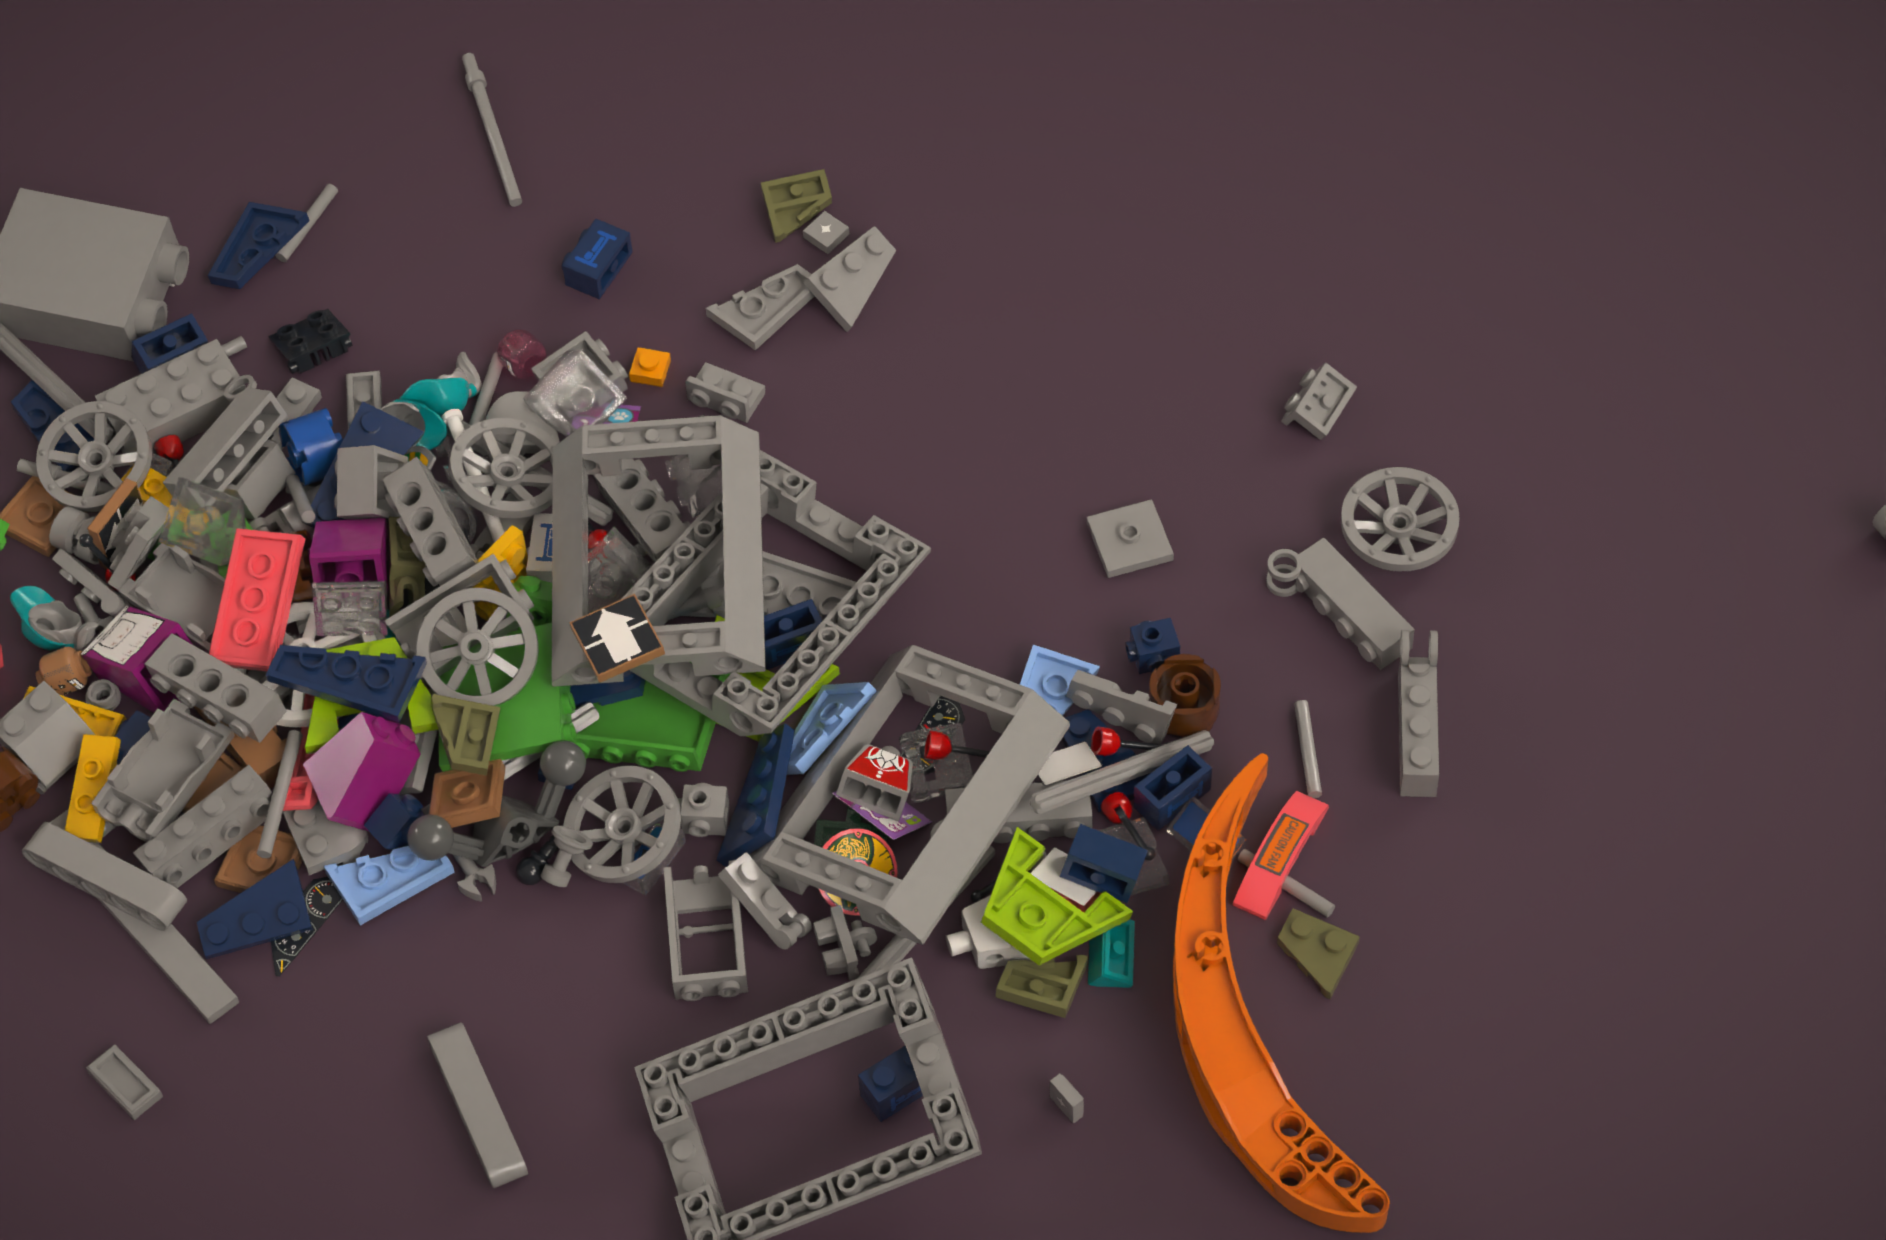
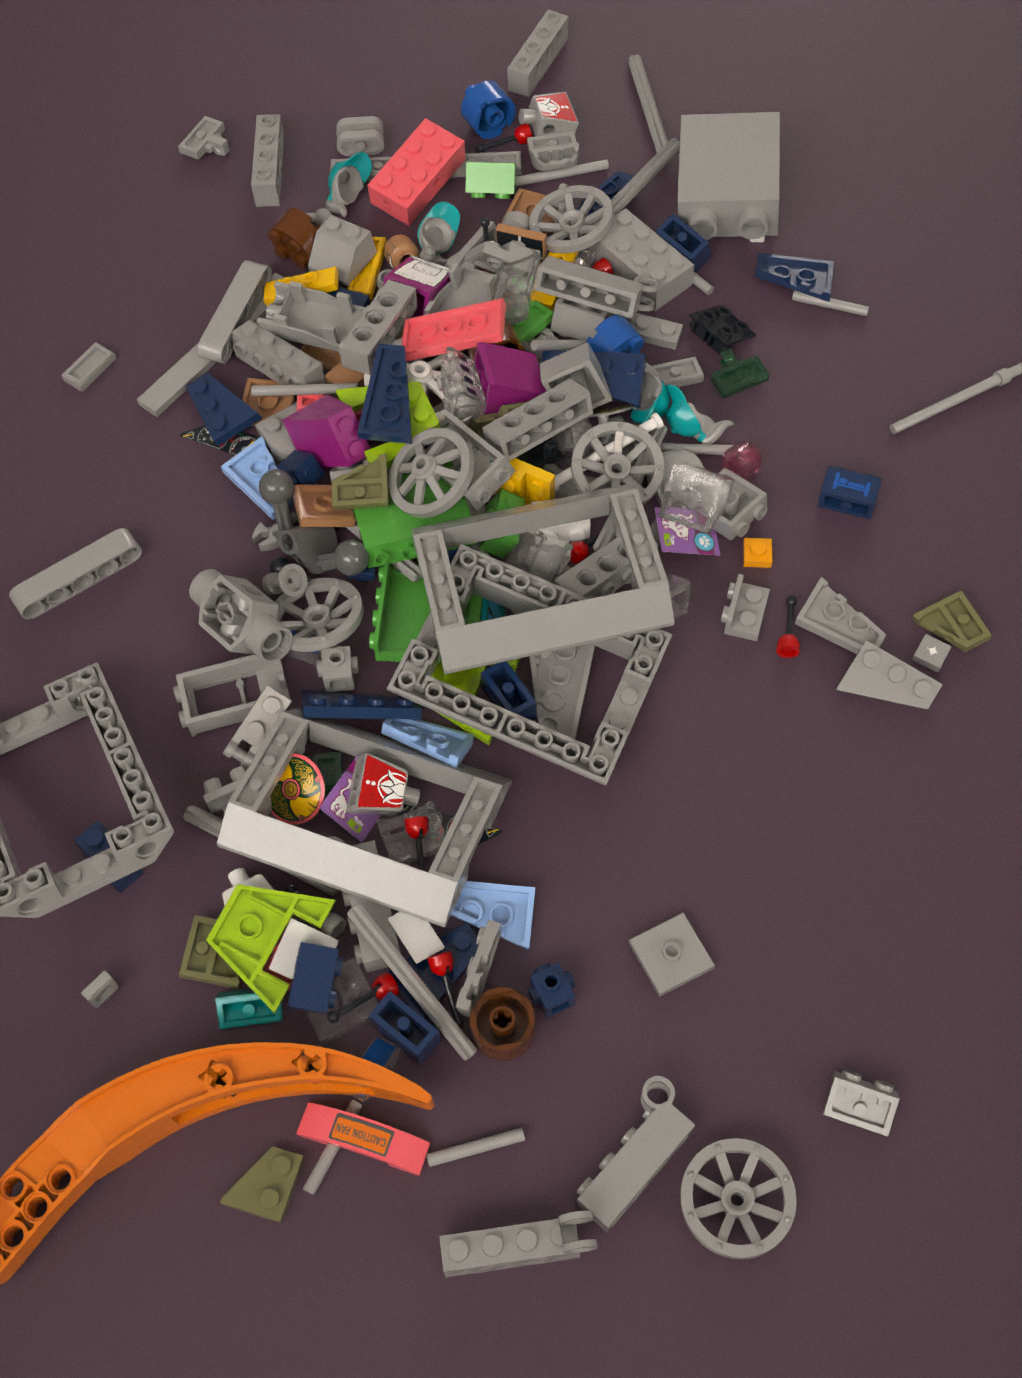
camera: 80 degrees right, 5 degrees up
tile [569,594,665,683] -> none
none -> light grey brick [189,569,293,663]
none -> clear green plate [710,349,770,399]
none -> red hinge [776,596,800,658]

